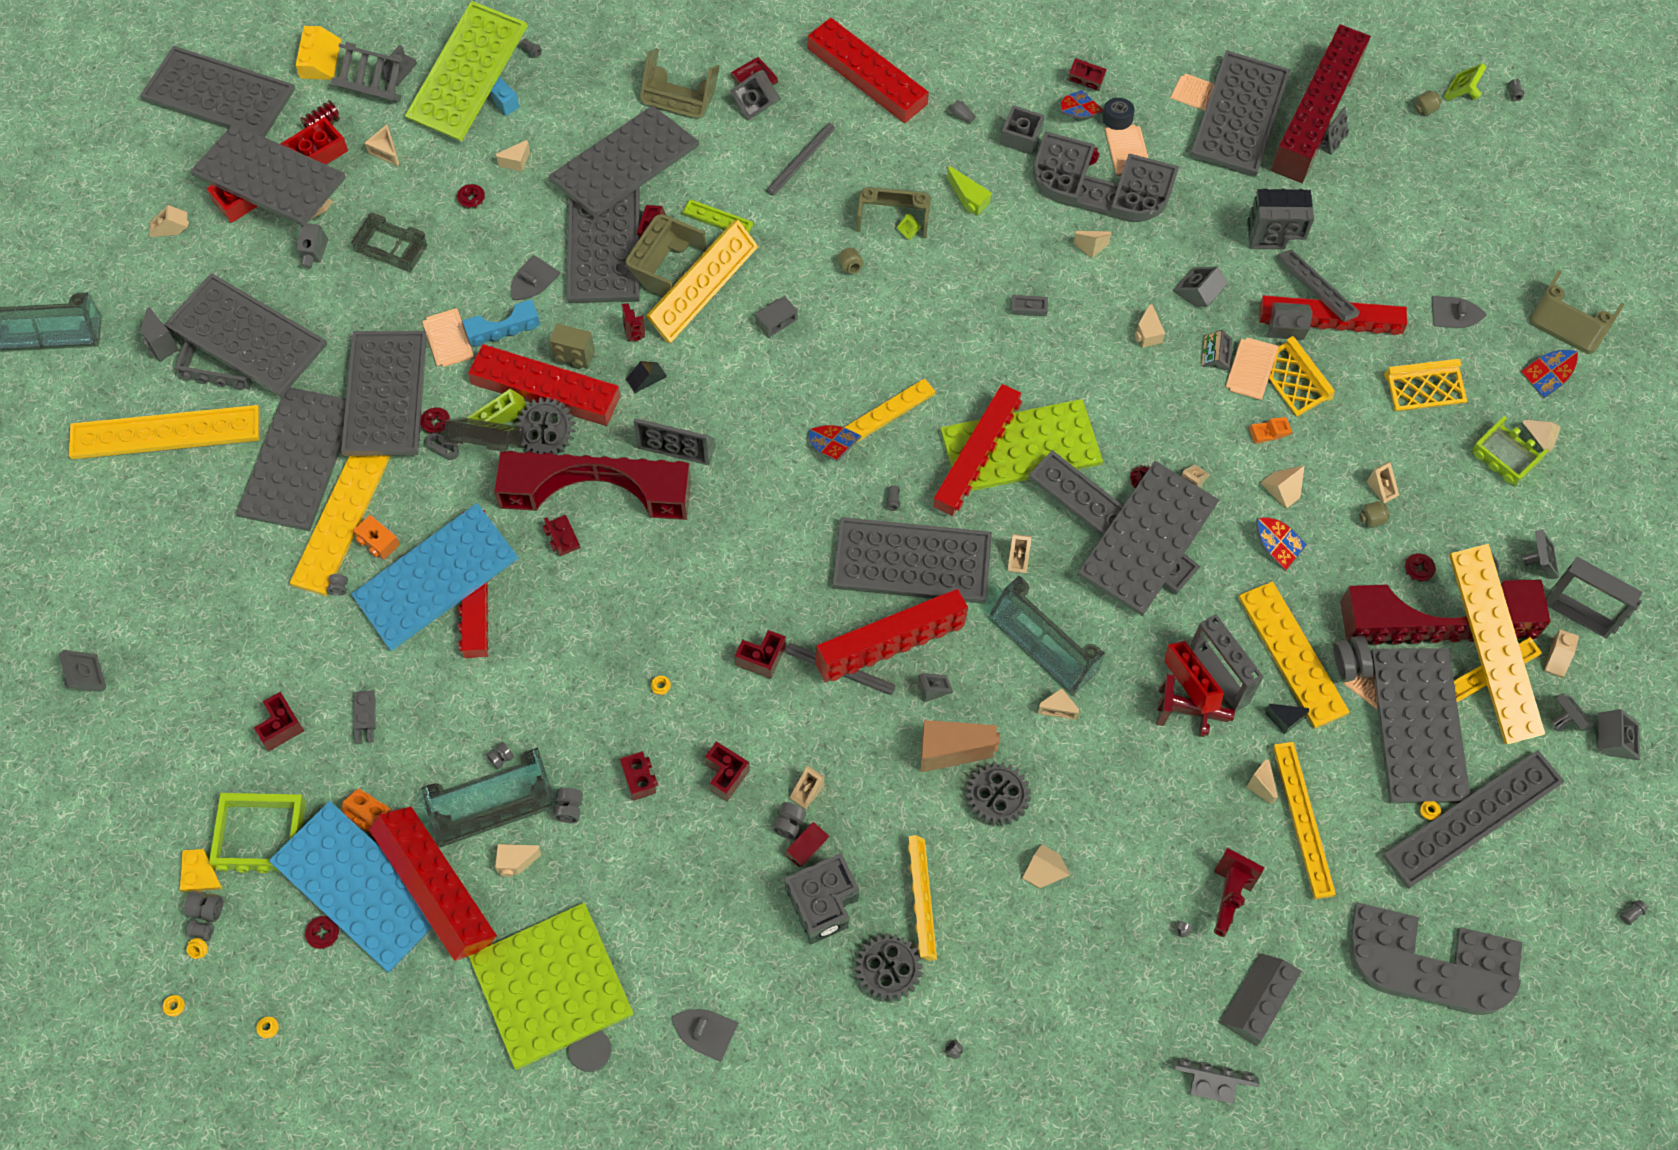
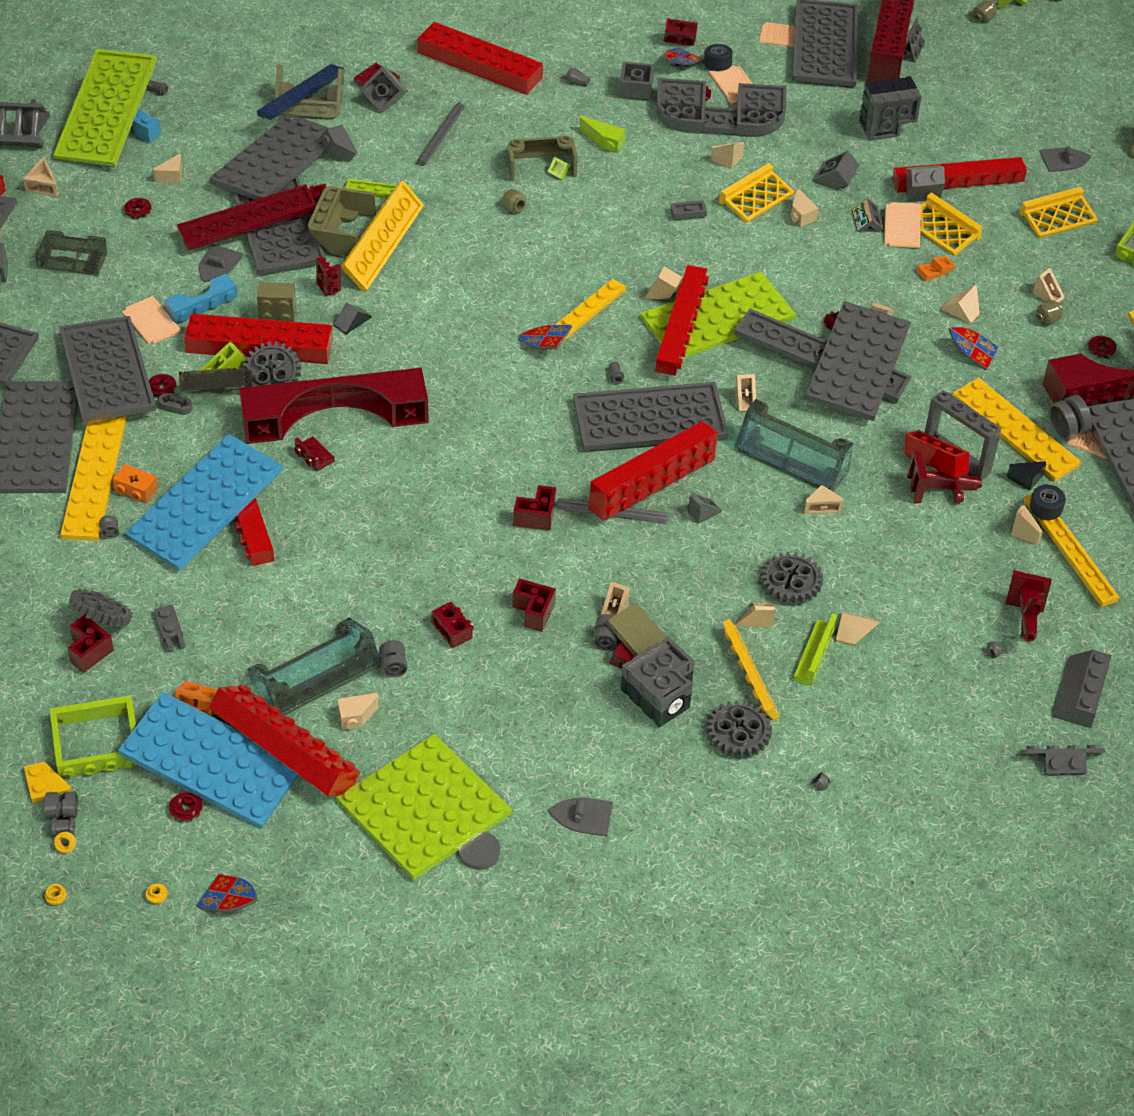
camera: 15 degrees left, 15 degrees down
dark grey wheel [486,742,514,769] -> none
dark grey slope [633,418,715,466] -> none
yellow plate [651,676,671,695] -> none
dark grey brick [756,296,798,338] -> none
medium nougat slope [920,720,1000,772] -> none
dark grey tile [1277,249,1360,322] -> none
none -> dark grey gear [69,589,133,627]
none -> dark red plate [177,184,317,251]
none -> shield [196,874,258,912]
none -> dark blue tile [257,64,344,120]
none -> dark grey slope [320,125,358,162]
none -> olive tile [606,602,666,657]
none -> tan slope [645,267,682,300]
none -> yellow fence [719,163,795,223]
none -> tan slope [735,602,775,627]
none -> lime fence [793,613,838,686]
none -> black wheel [1030,484,1066,520]

